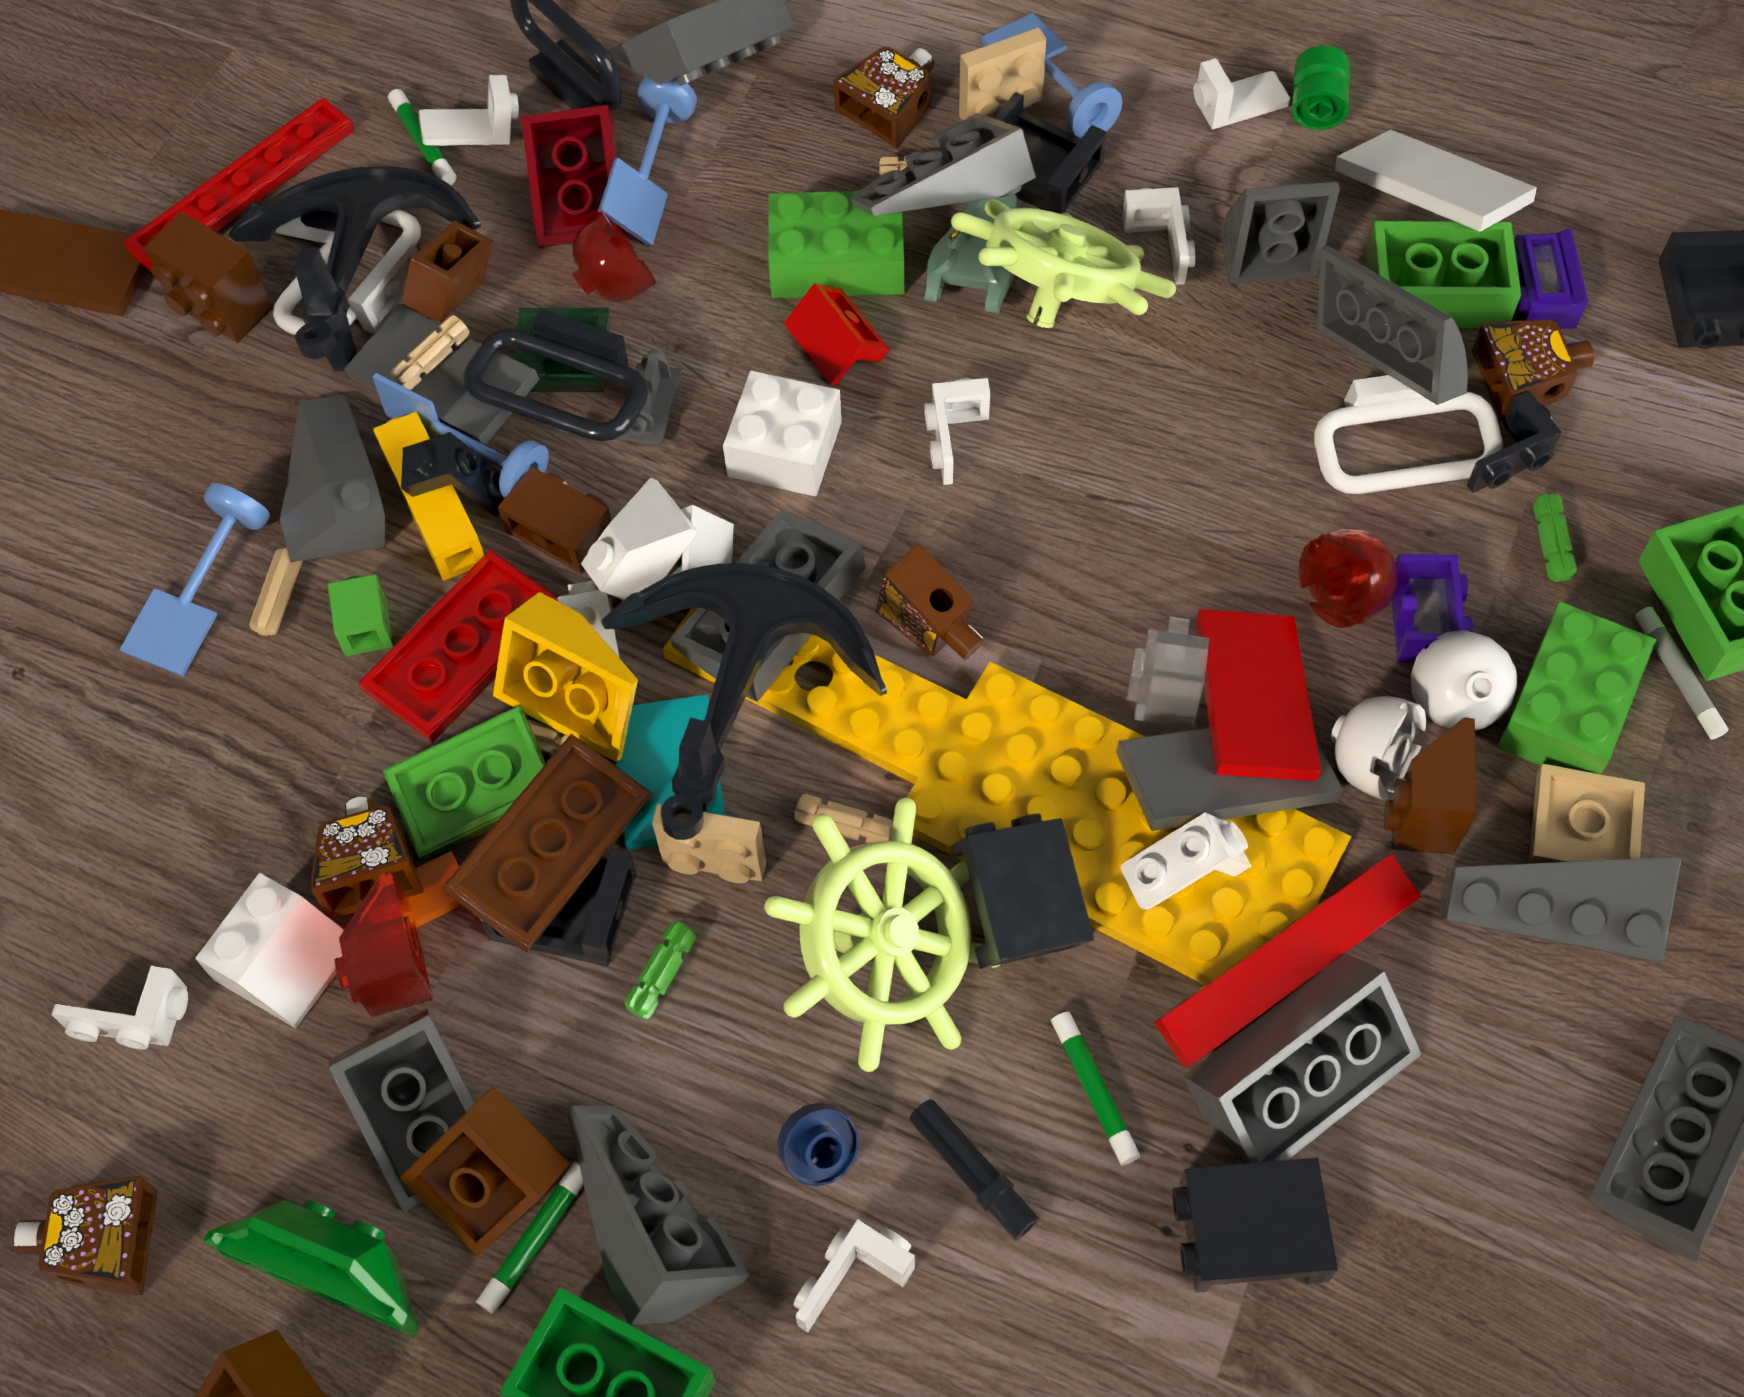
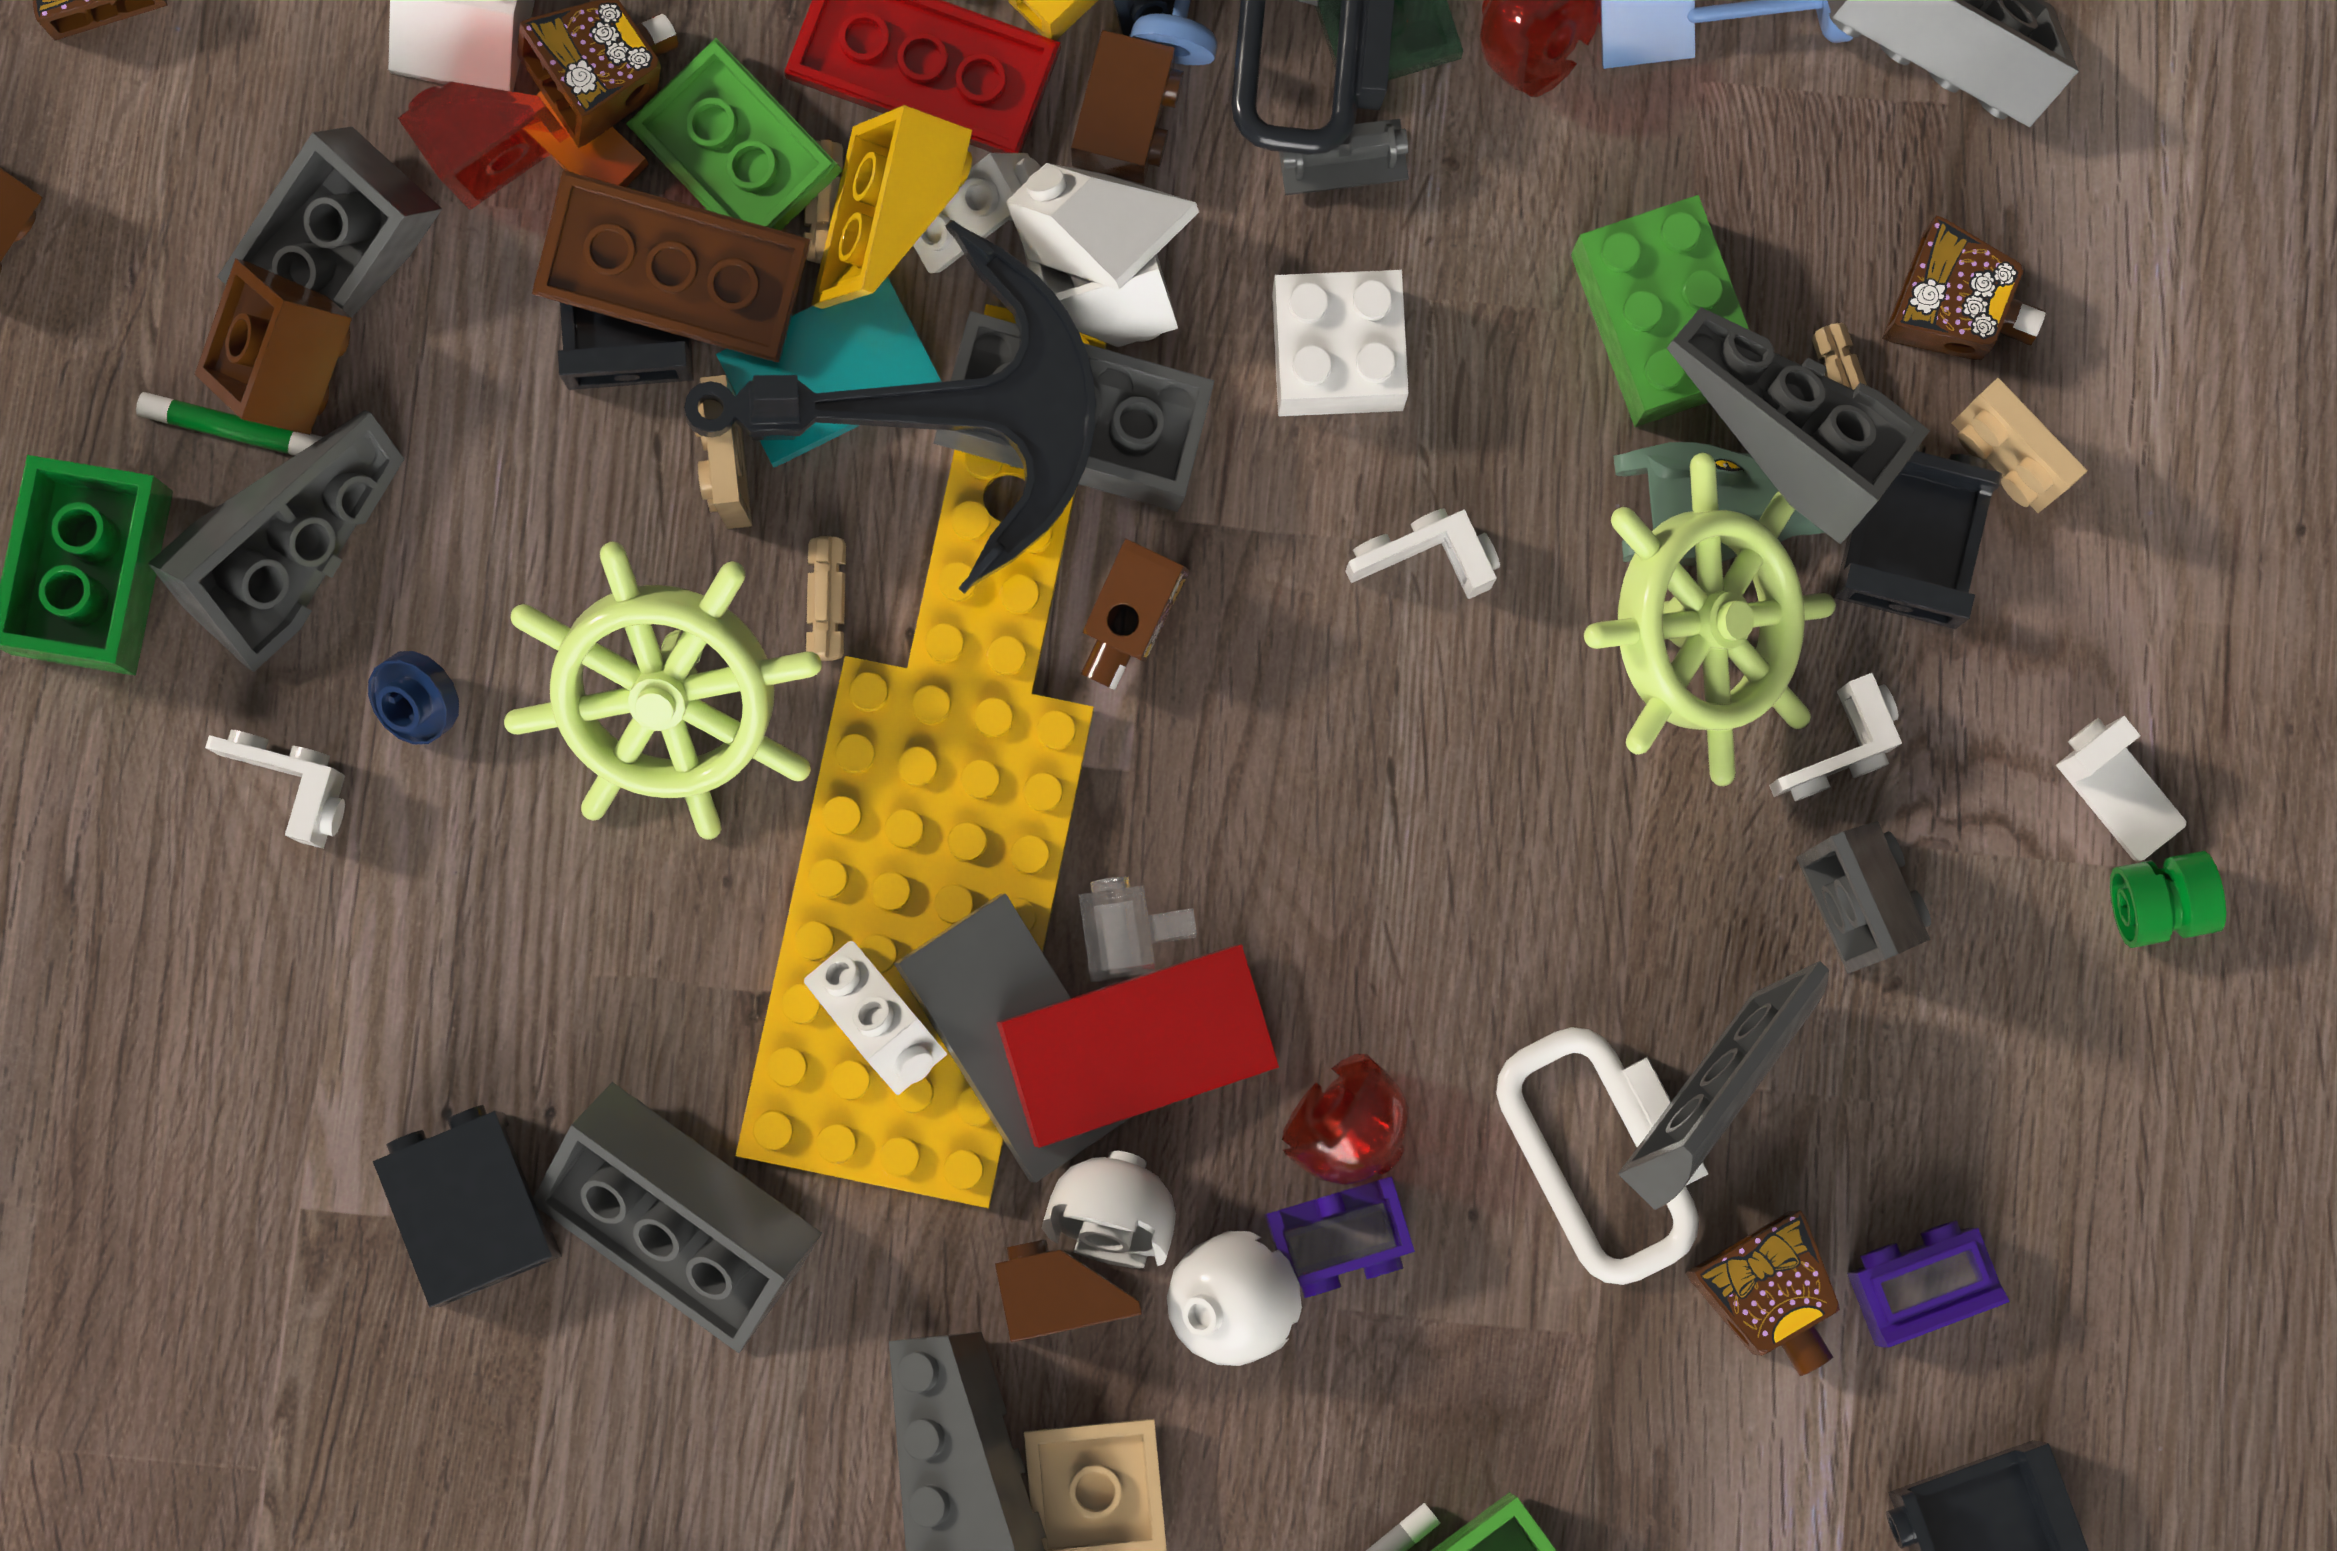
camera: 65 degrees right, 20 degrees up
green wedge [203,1199,419,1337] -> none
bright green axle [624,921,696,1019] -> none
red panel [783,283,890,386] -> none
black axle [910,1099,1040,1241] -> none
black panel [950,813,1094,969] -> none
medium blue piece [980,13,1123,138] -> none
green bar [1051,1011,1141,1166] -> none
red tile [1153,854,1421,1068] -> none
white tile [1335,130,1537,232] -> none
bright green brick [1365,221,1521,328] -> none
black bracket [1467,390,1562,493] -> none
bright green brick [1496,601,1656,774] -> none
bright green axle [1533,493,1577,582] -> none

